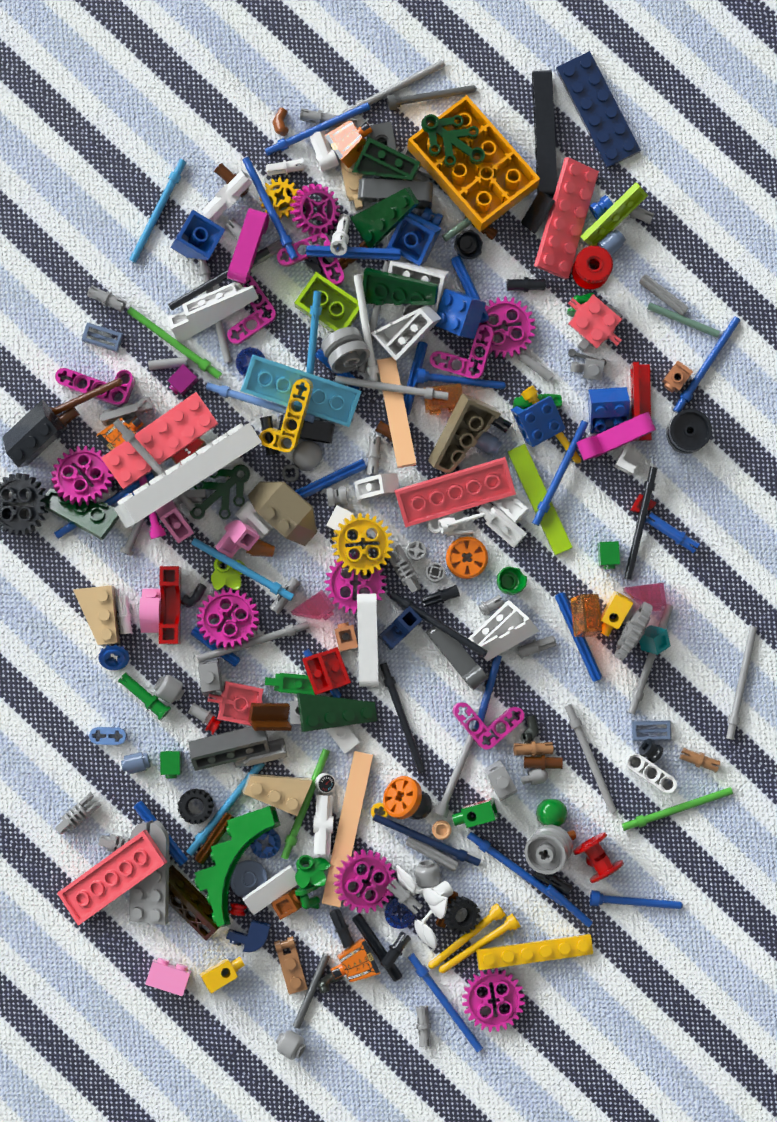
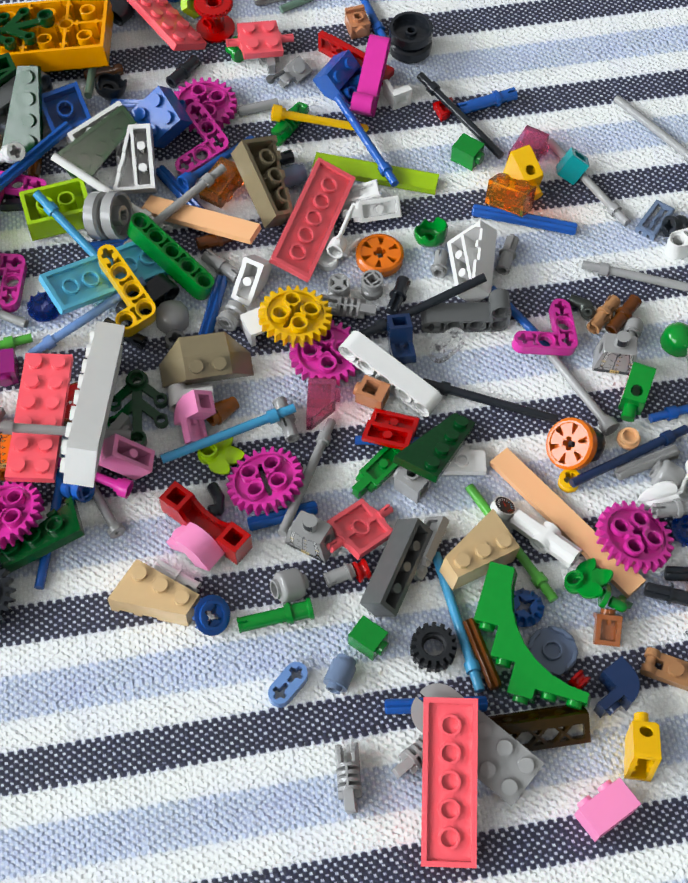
camera: 50 degrees left, 25 degrees down
white tile [242,865,297,915] -> none
reddish brown panel [248,703,292,731] -> none
blue bracket [510,396,565,447] -> none
black slope [521,191,555,234] -> none
light grey gear [614,602,653,661] -> none
none -> green beam [127,212,215,300]

